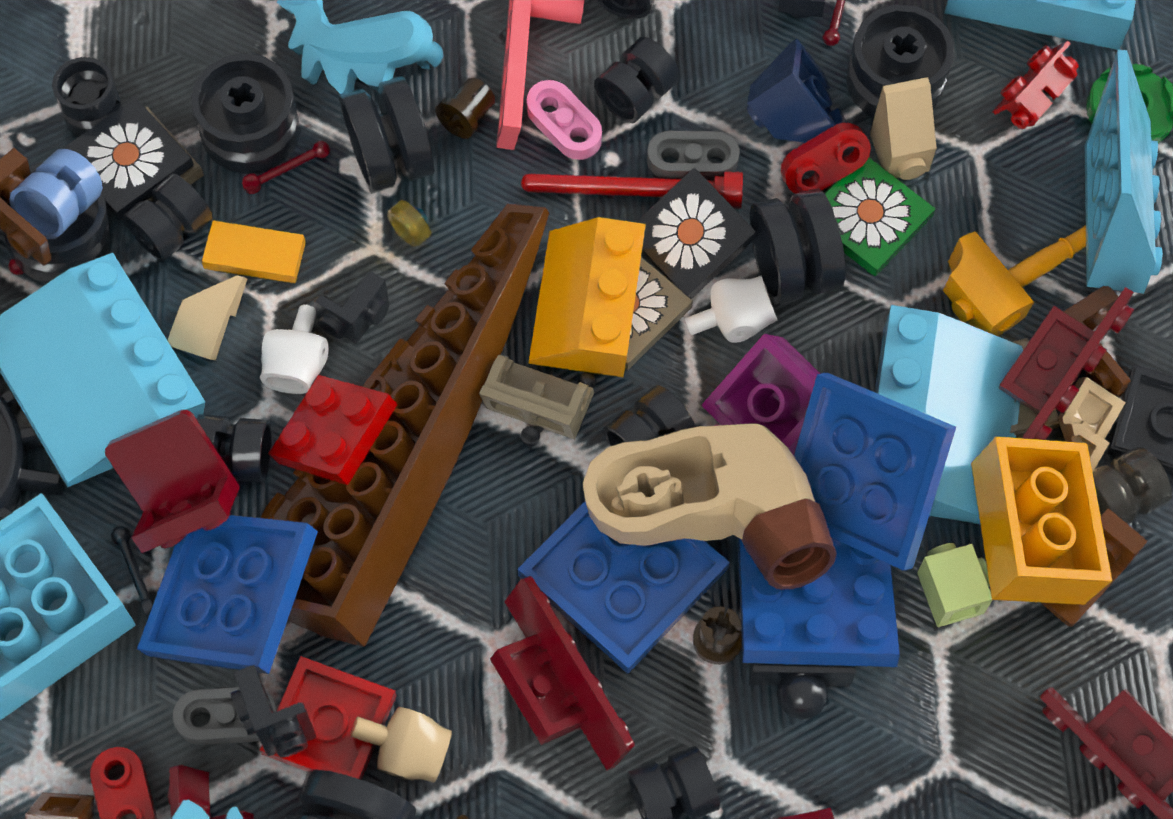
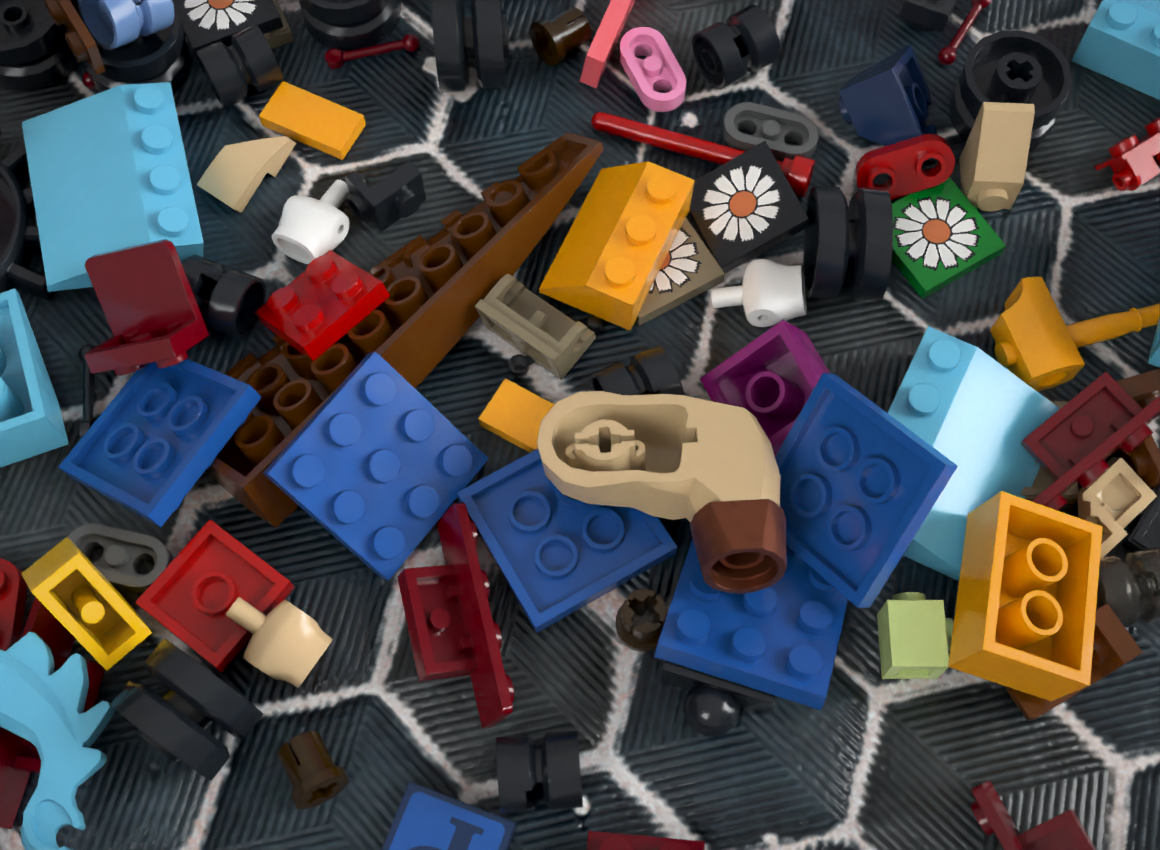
camera: 20 degrees right, 0 degrees up
black bracket [230,665,317,757] -> none
clear yellow tile [387,200,431,247] -> none
none -> yellow brick [21,537,152,671]
none -> blue plate [262,351,489,581]
none -> light orange tile [478,378,554,453]

